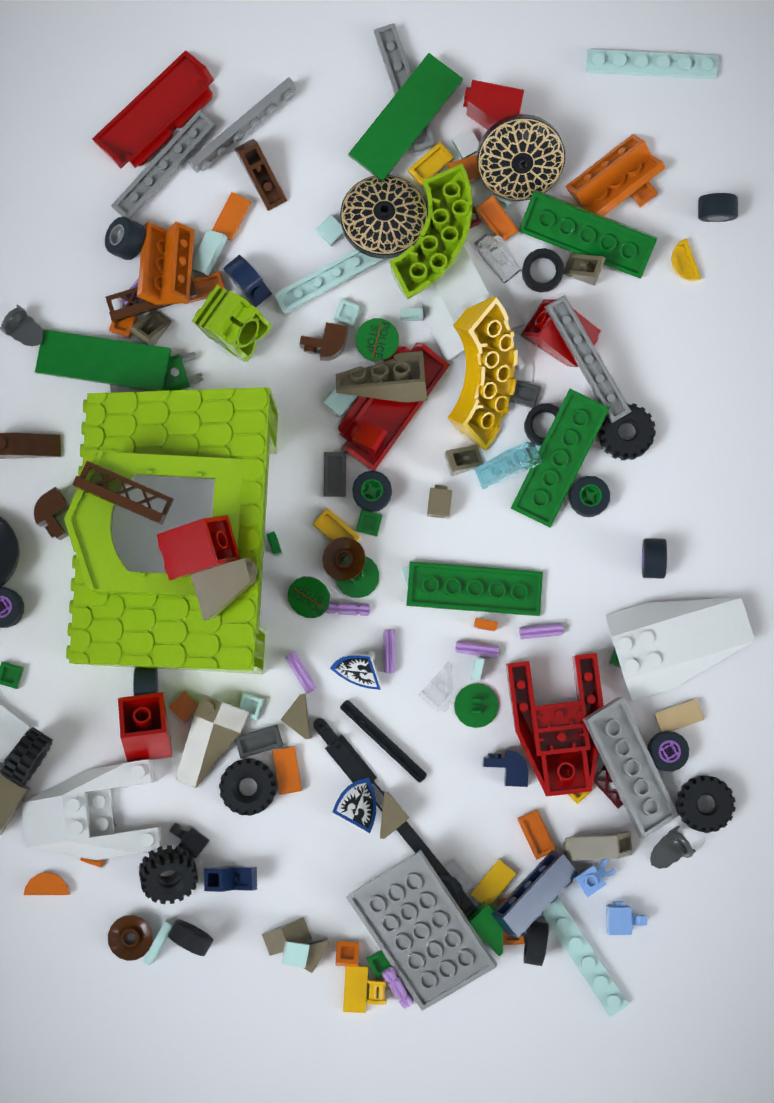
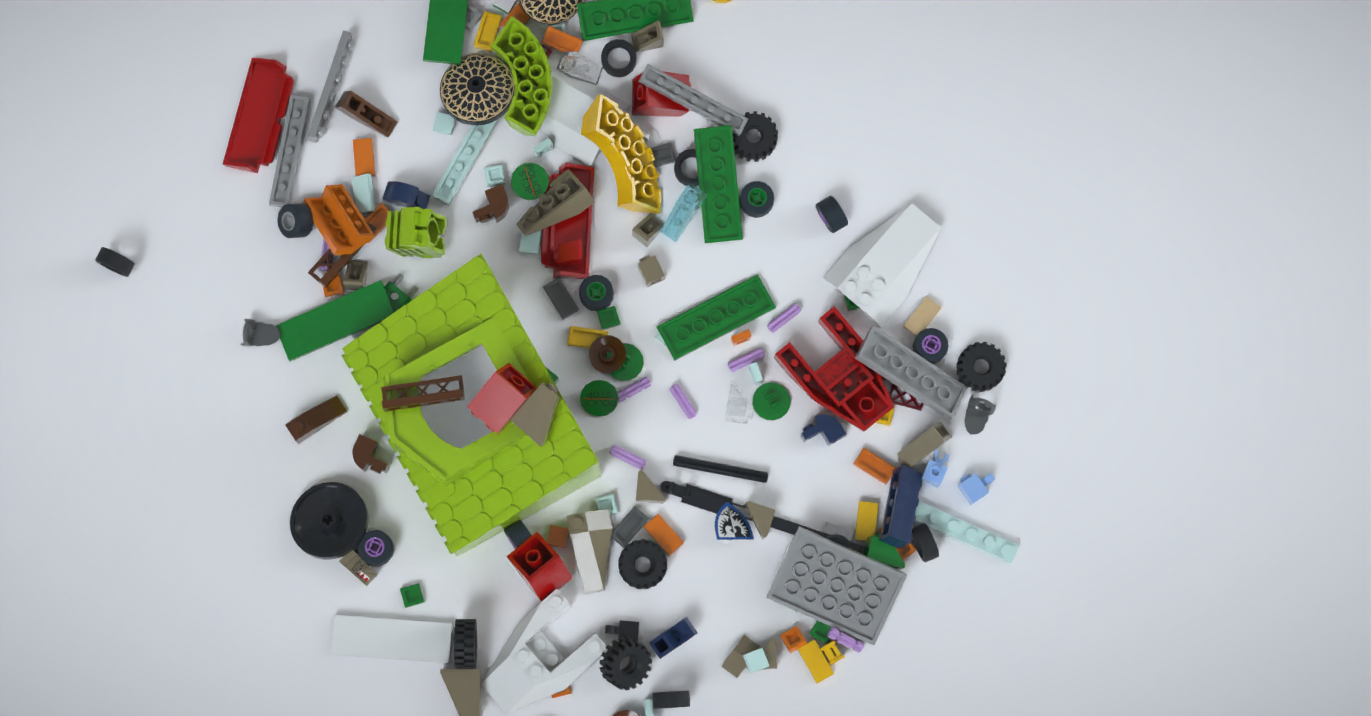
camera: 40 degrees left, 5 degrees down
shield [330,651,382,690] -> none

